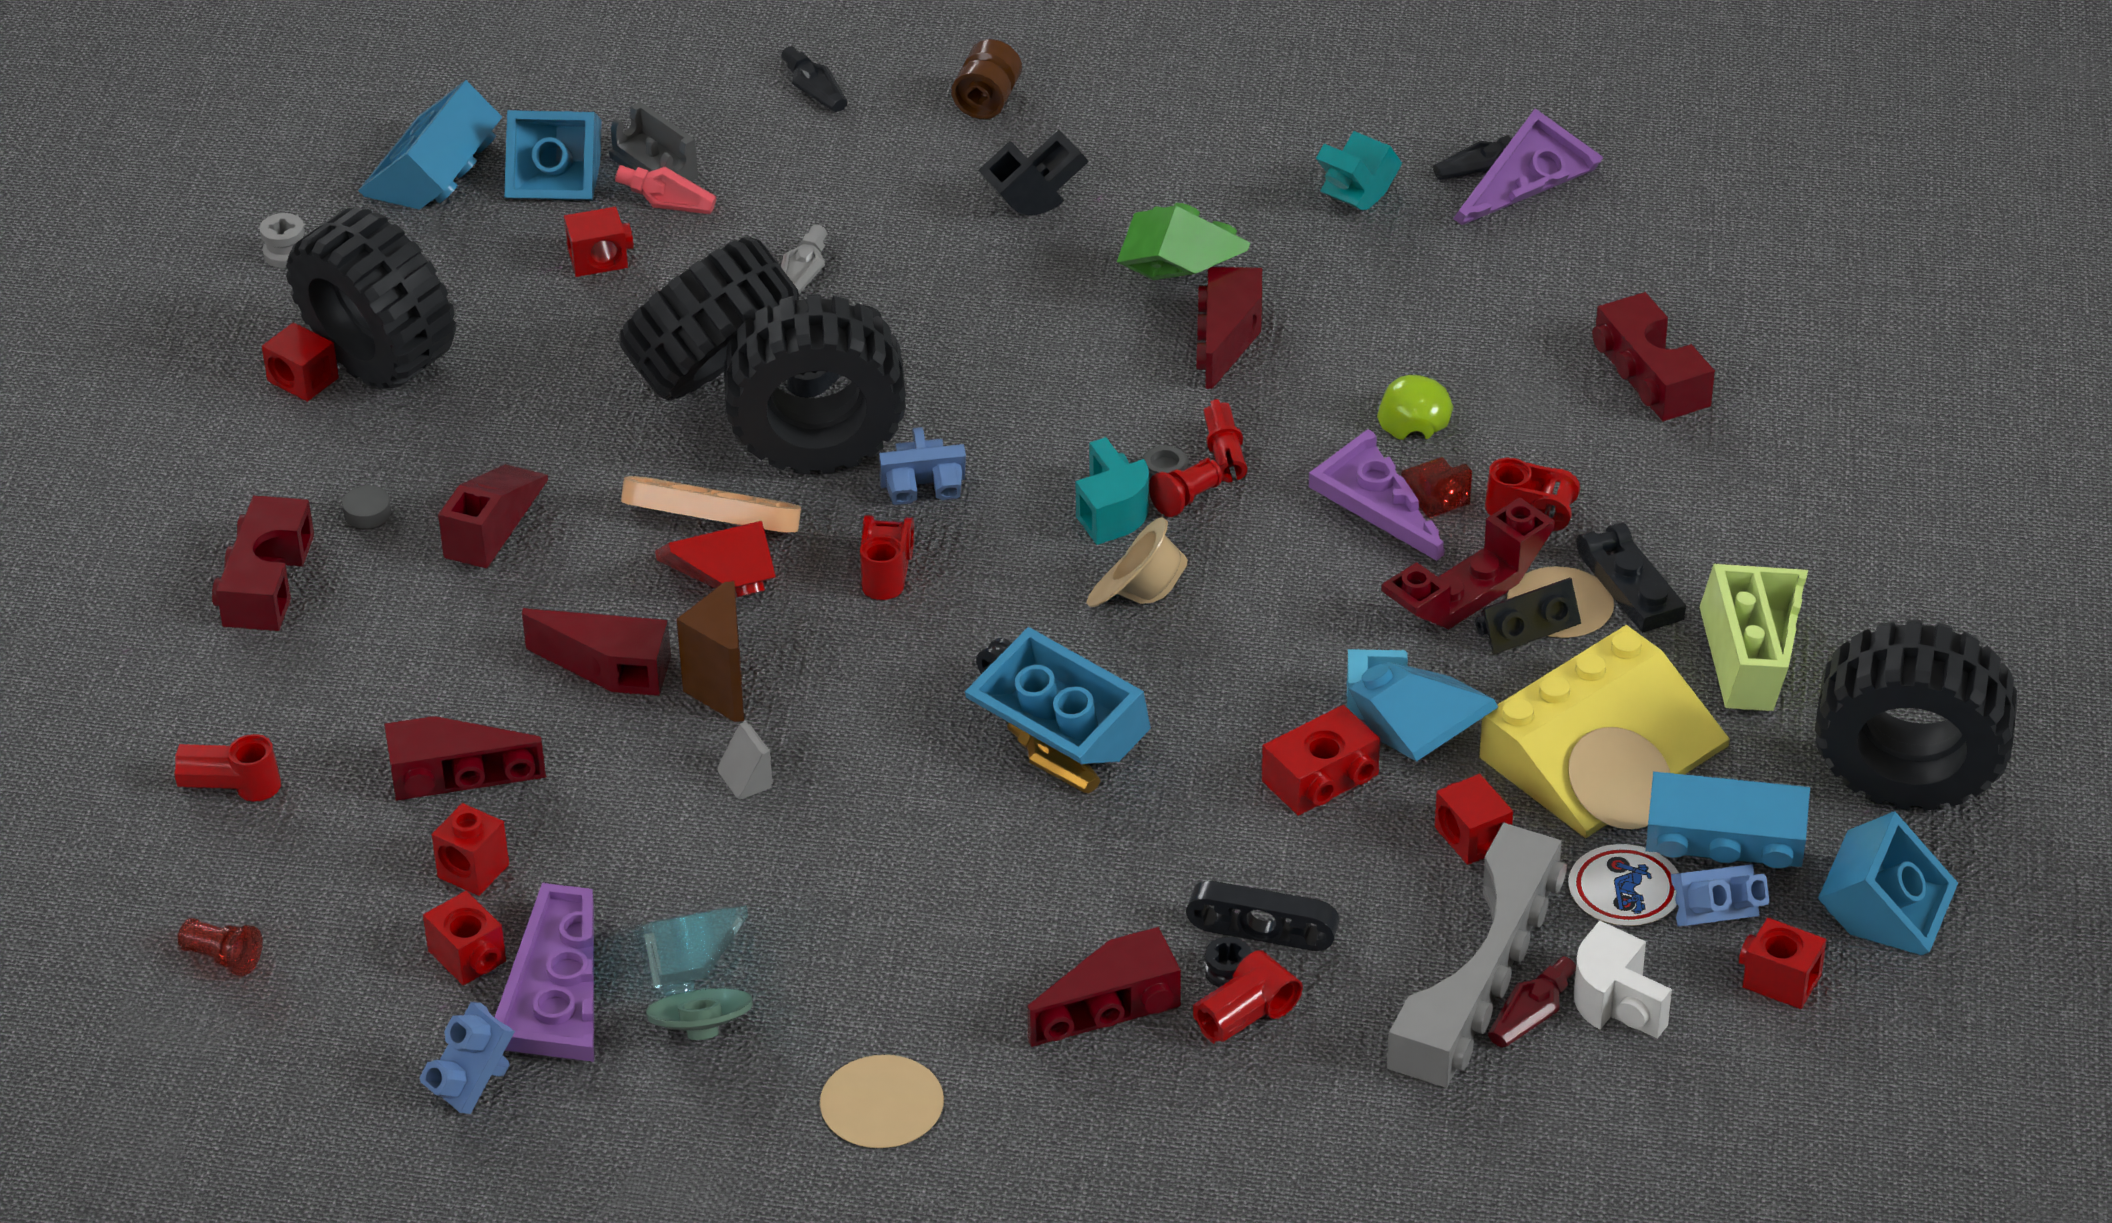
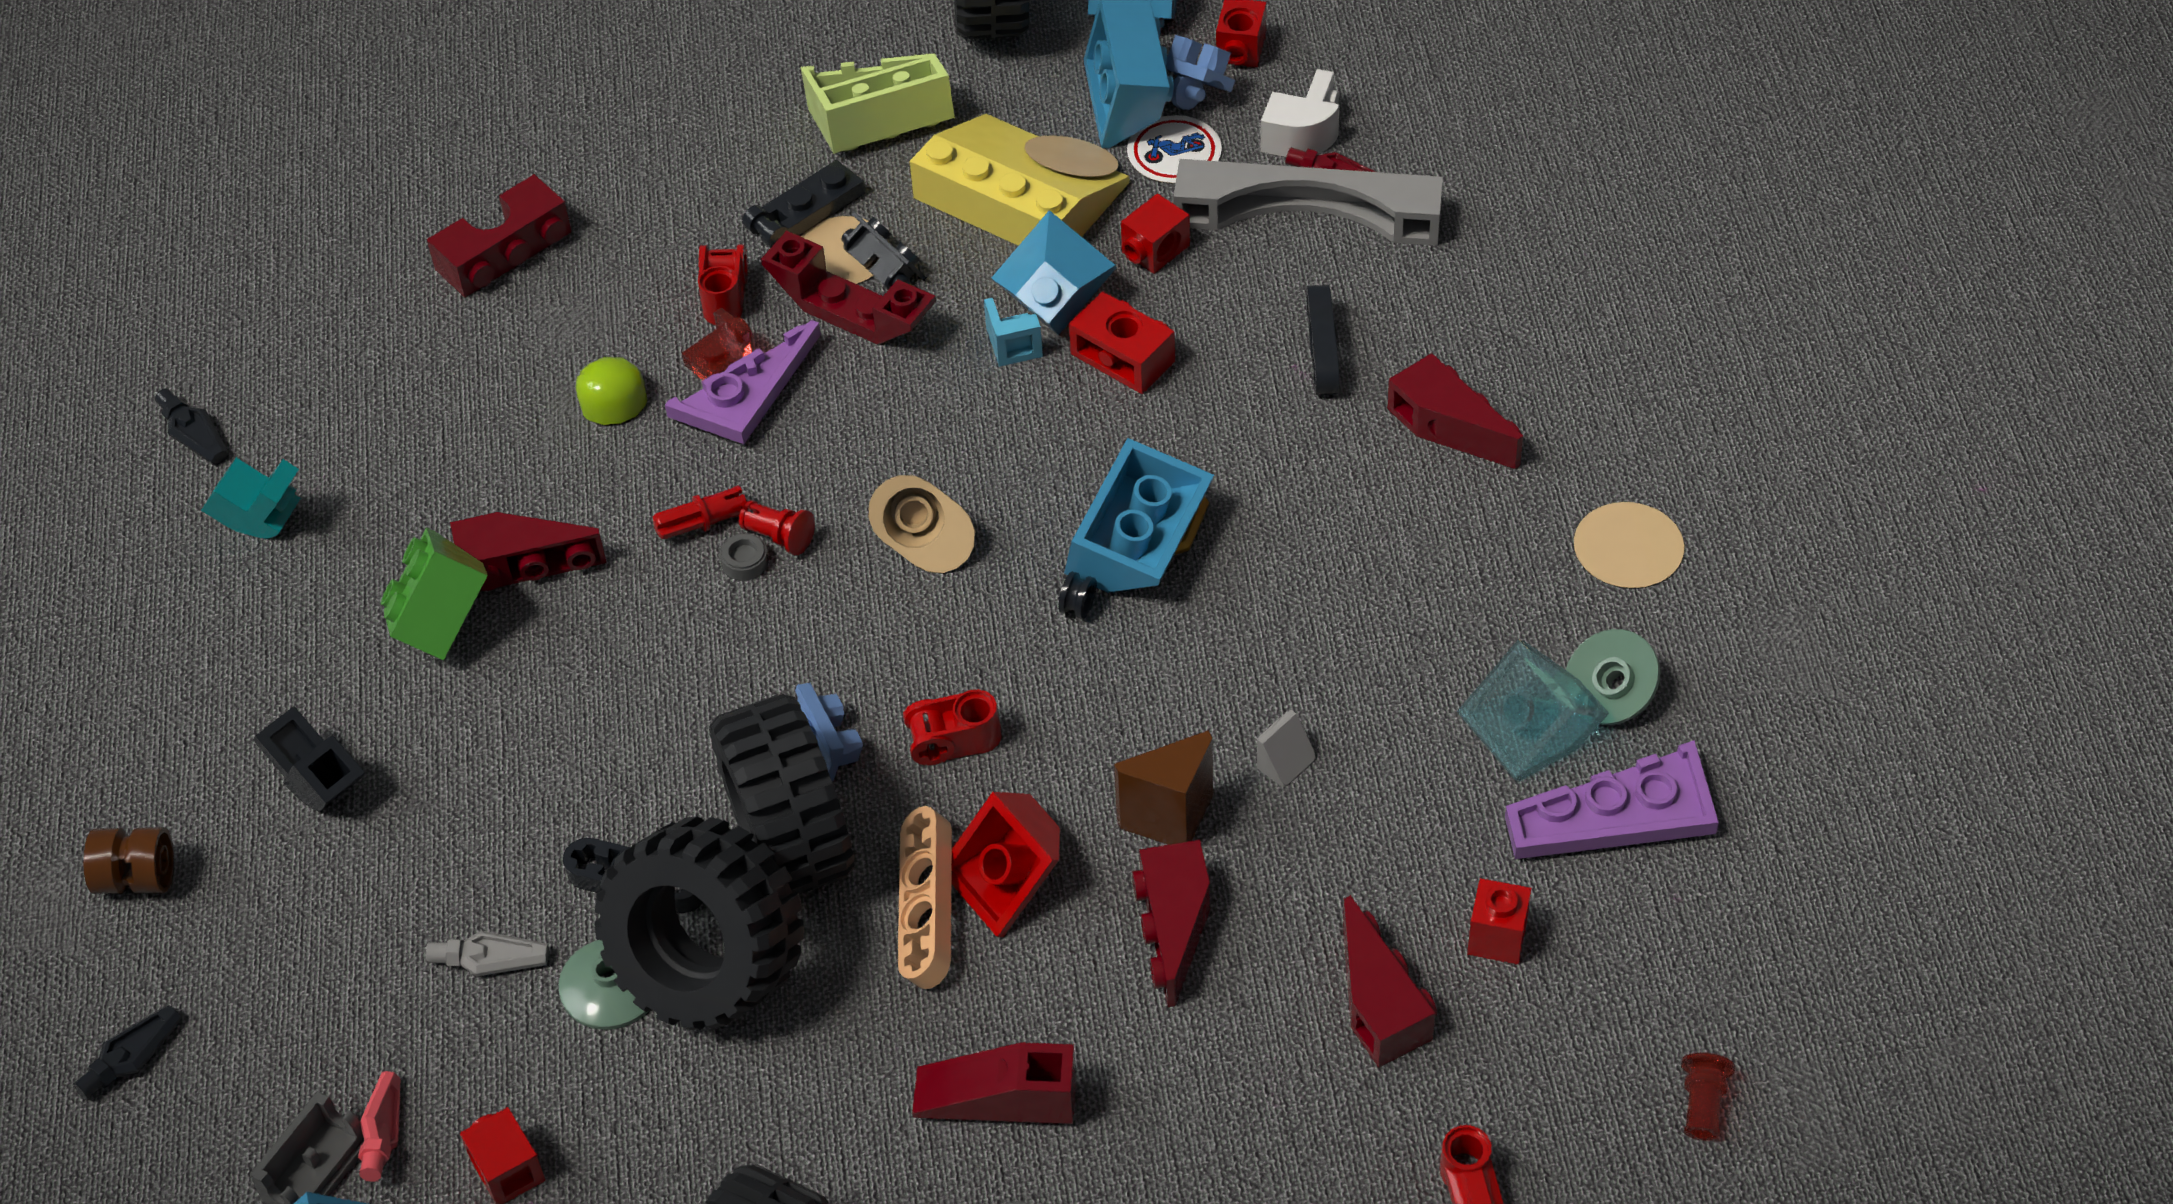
camera: 105 degrees left, 10 degrees up
medium blue hips [419,1002,515,1114] -> none
red brick [423,891,506,986] -> none
teal brick [1075,437,1149,545] -> none
red piece [1193,950,1303,1044] -> none
black bush [1205,937,1252,987] -> none
medium lavender wing [1453,108,1603,225] -> none

